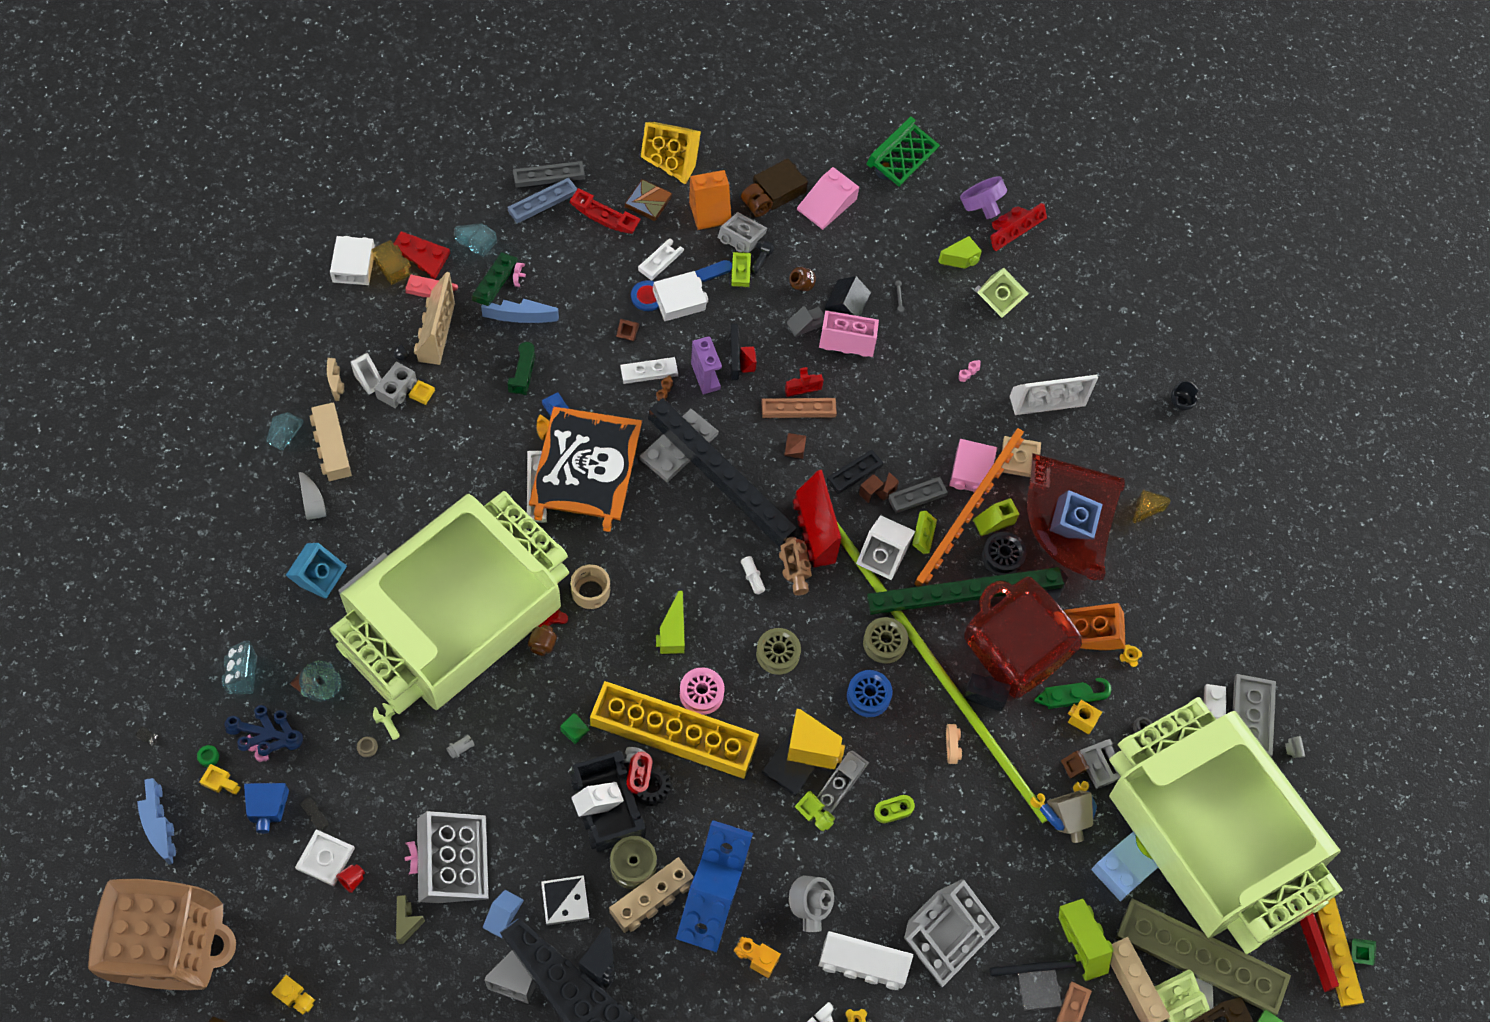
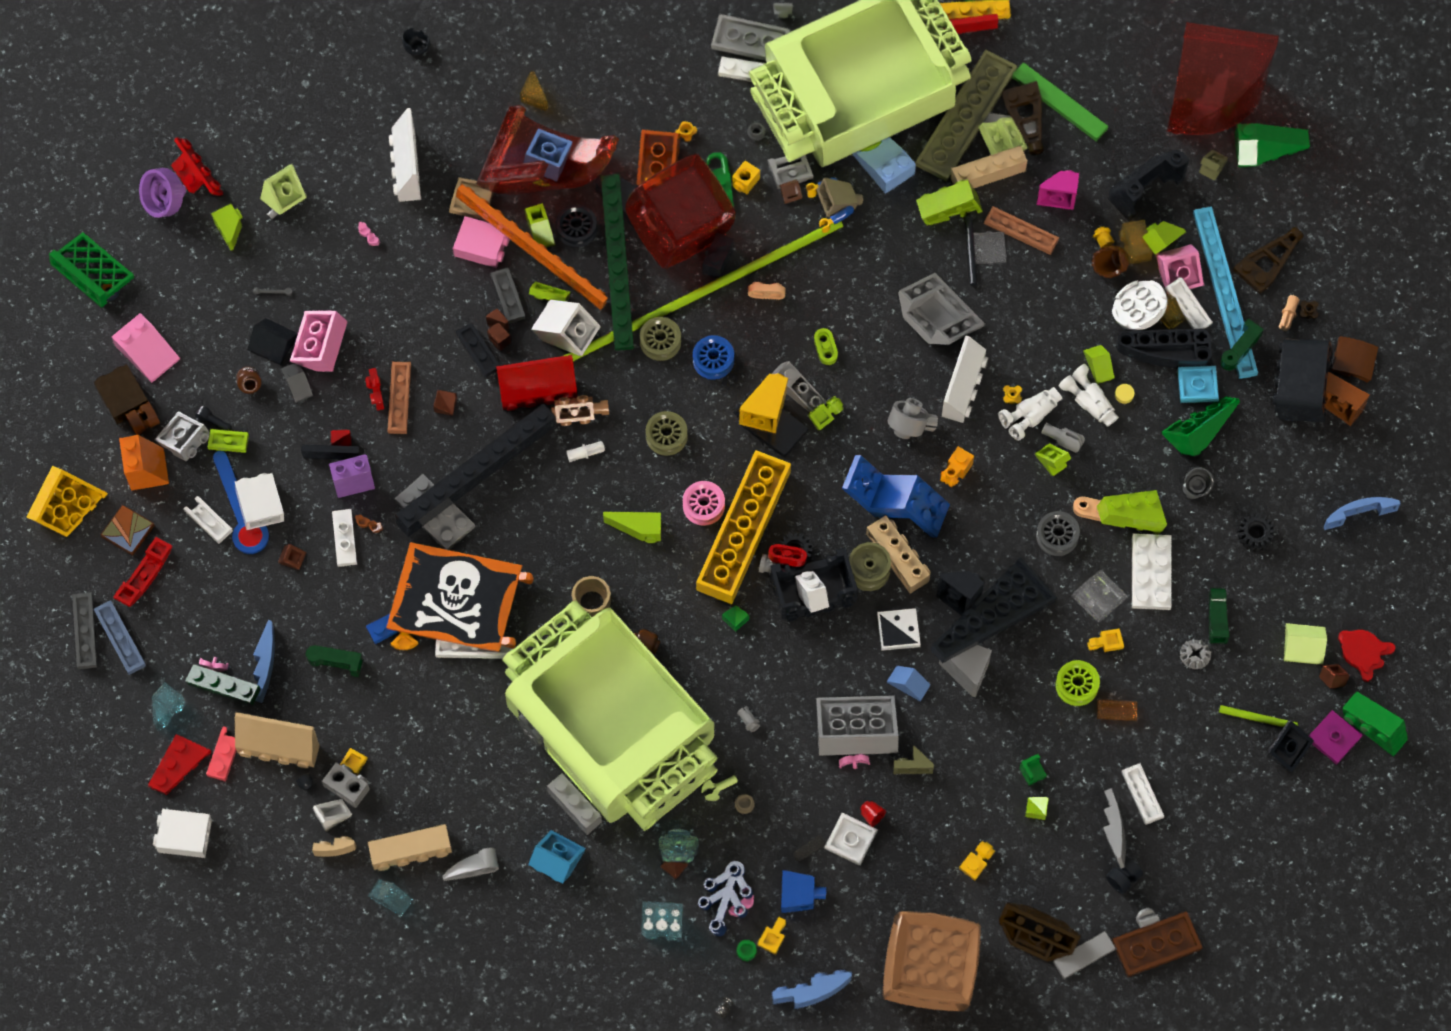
camera: 80 degrees left, 5 degrees up
clear yellow brick [371,240,411,285] -> none

